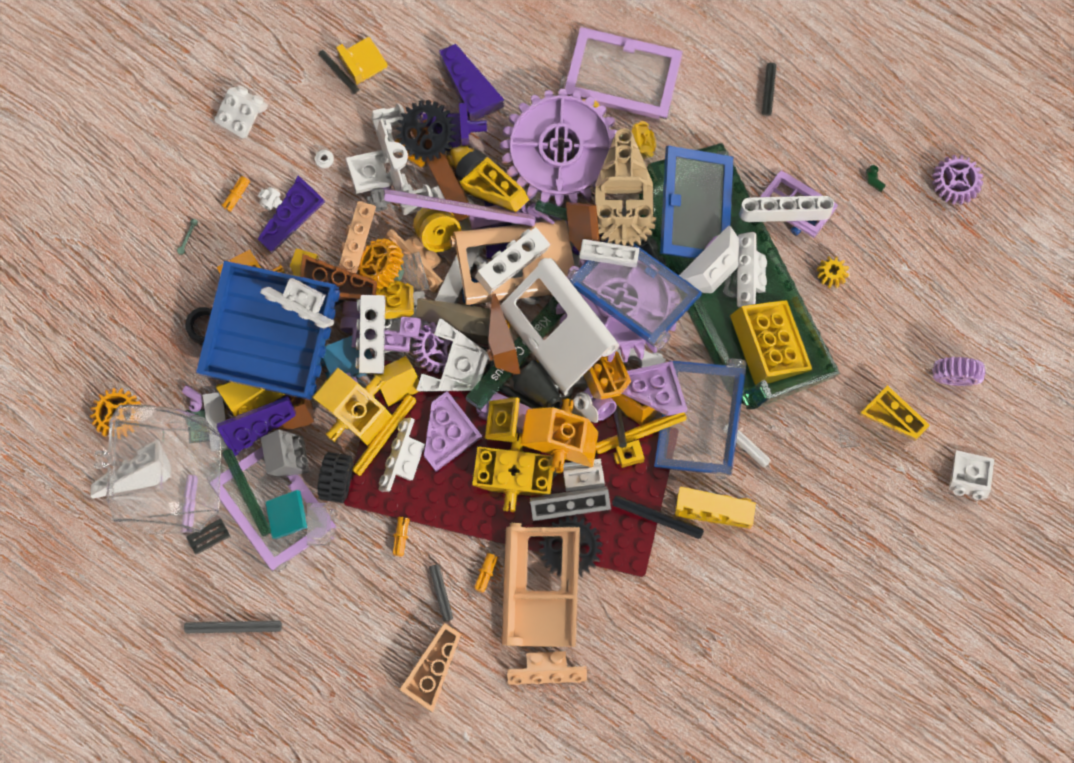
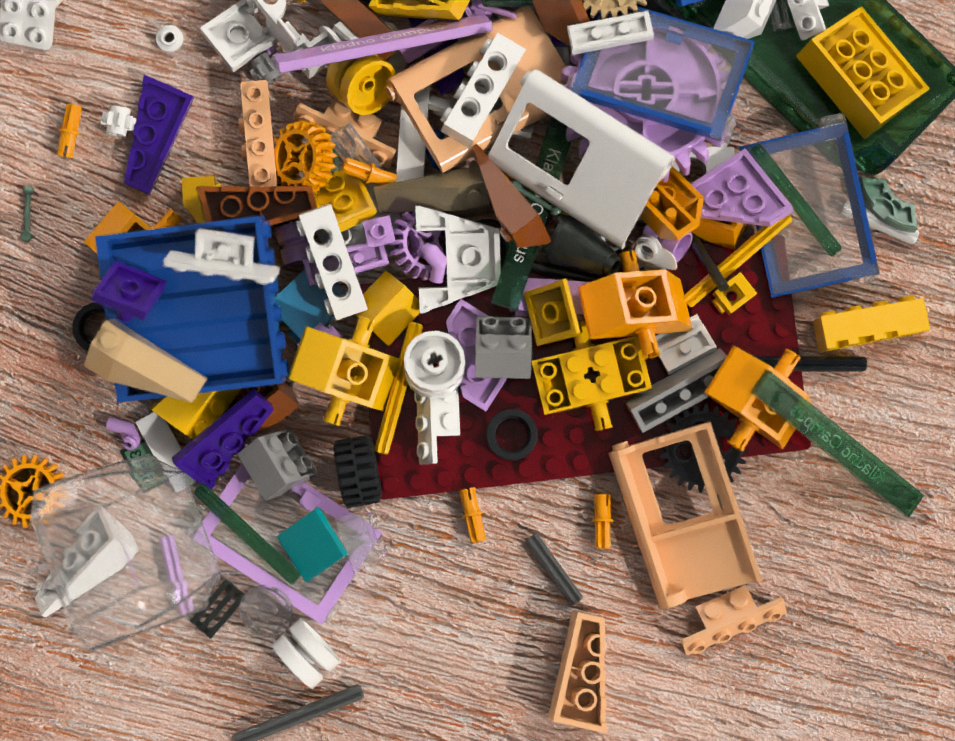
camera: 20 degrees left, 10 degrees up
none -> tan wedge [84,318,207,402]
none -> dark purple tile [91,261,167,322]
none -> clear tile [239,585,294,638]
none -> white wheel [271,618,341,689]
none -> light orange axle [342,158,397,186]
none -> white wheel [404,331,465,399]
none -> lavender arm [420,243,447,283]
none -> light grey slope [475,316,532,379]
none -> black tyre [486,409,538,461]
none -> sand green hinge [512,181,561,217]
none -> light orange slope [704,346,811,452]
none -> clear green axle [749,143,842,257]
none -> clear green tile [750,370,924,517]
none -> sand green tile [859,178,918,233]

